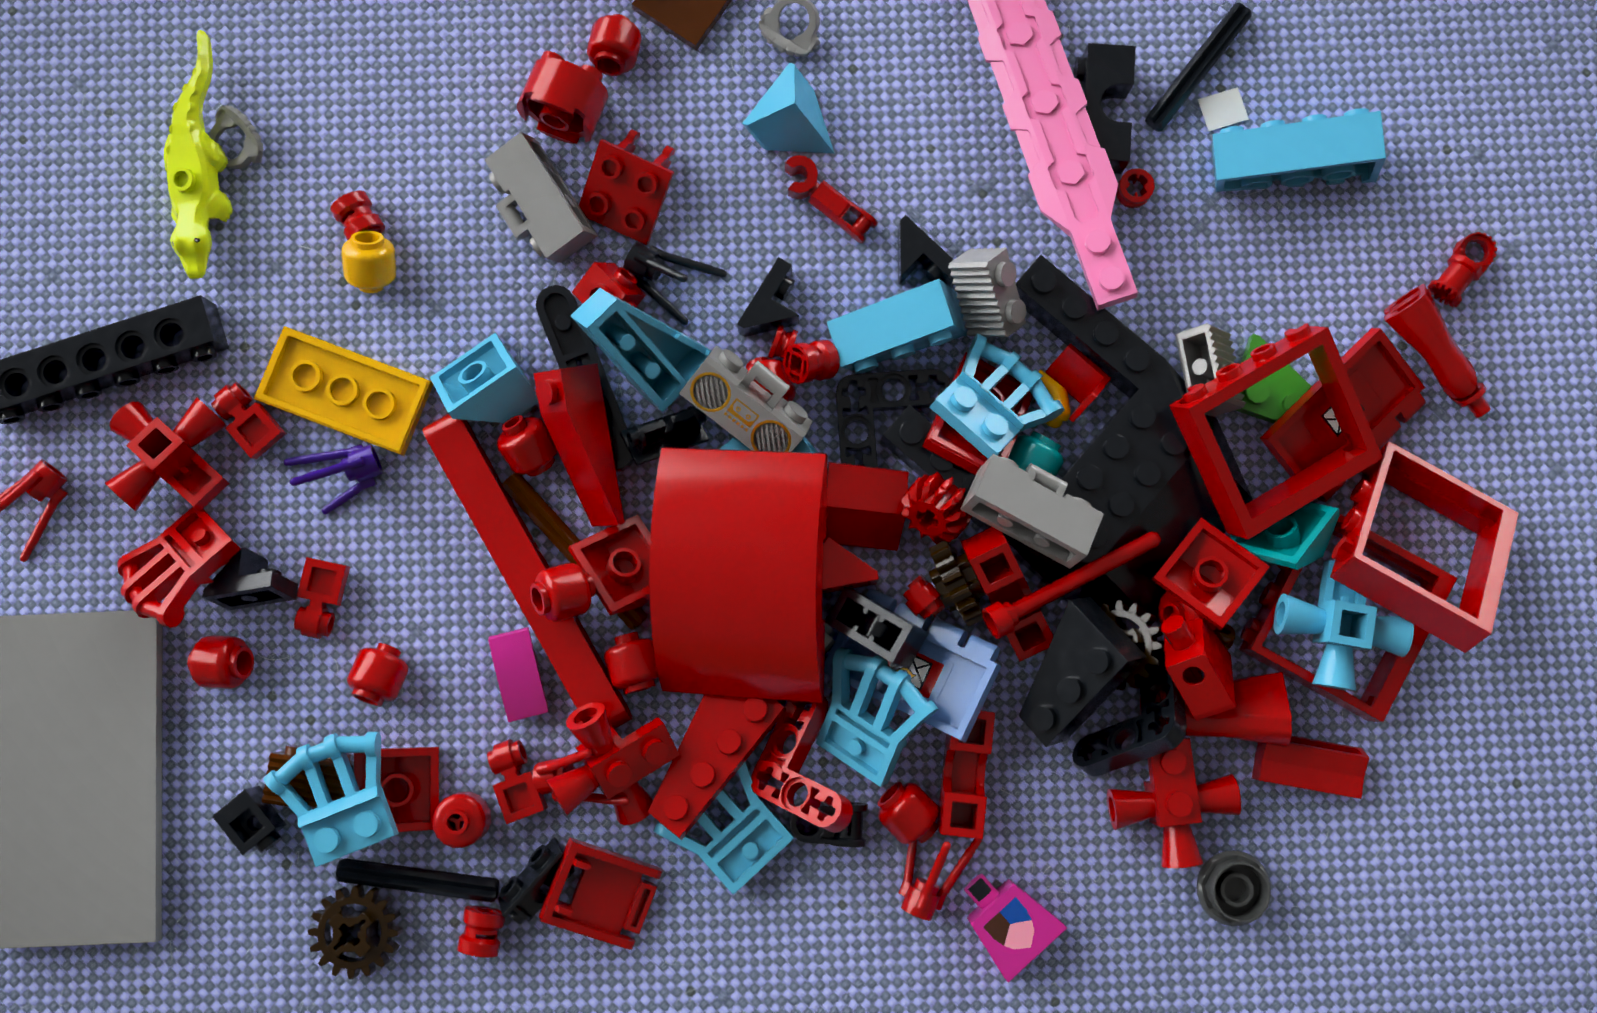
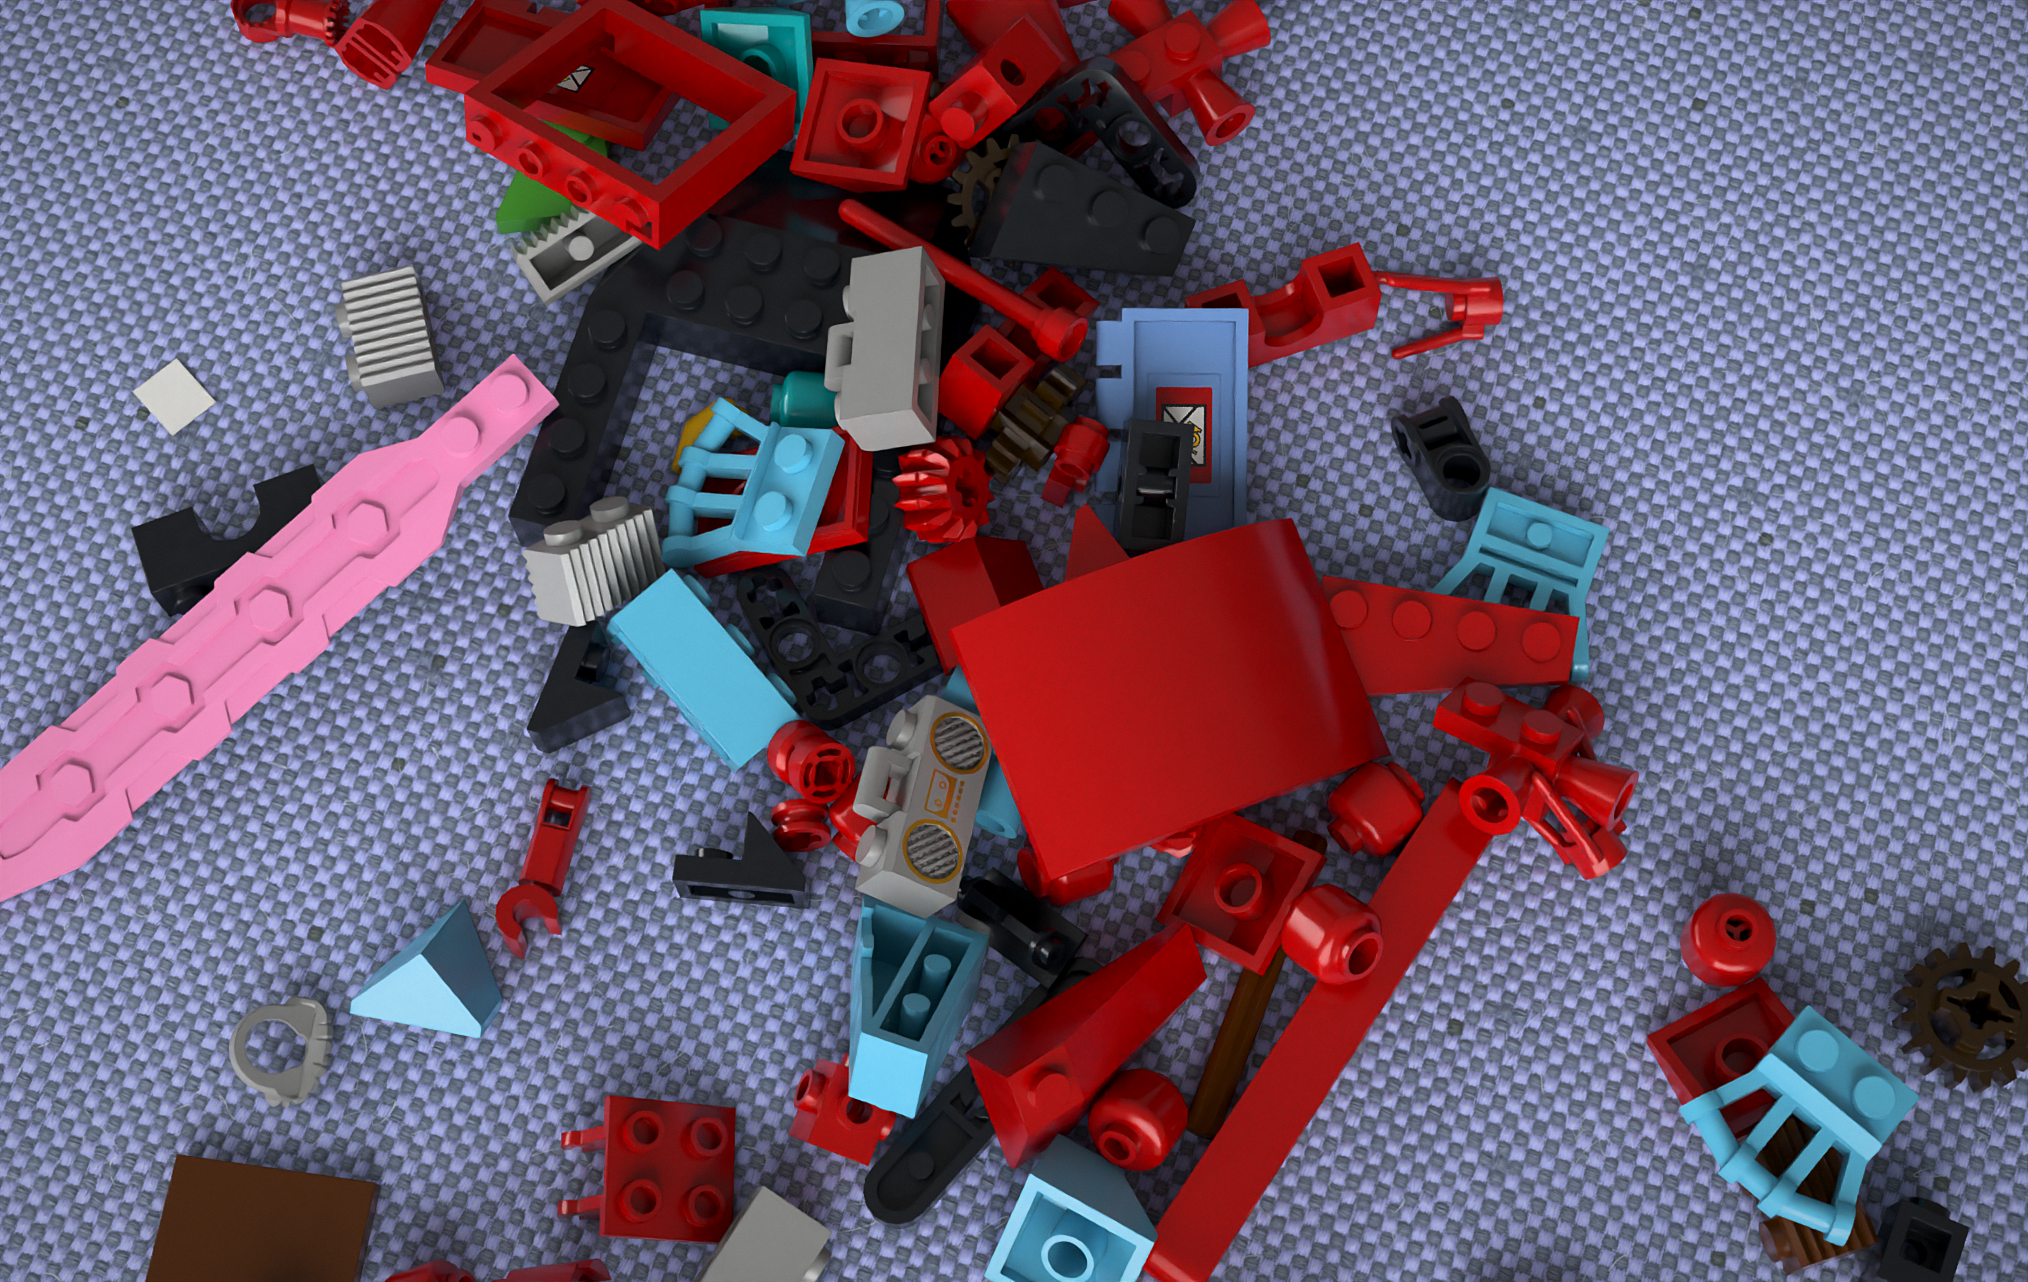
camera: 115 degrees left, 15 degrees down
black axle [336,858,500,902] -> none
red head [347,643,409,707] -> none
red wheel [457,905,505,958] -> none
red plate [487,739,548,824] -> none
dark pink slope [488,627,549,722] -> none
black hinge [498,837,575,924] -> none
red container [539,837,663,950] -> none
black plant [623,243,727,325] -> none
red beam [751,696,853,833] -> none
medium azure plate [816,647,938,787] -> none
red head [877,782,939,844] -> none
dark pink torso [964,873,1067,983] -> none
red bracket [1045,344,1111,422] -> none
red bush [1116,168,1155,208] -> none
black axle [1145,2,1252,132] -> none
medium azure wedge [1212,108,1386,192] -> none
none -> light grey brick [335,264,446,410]

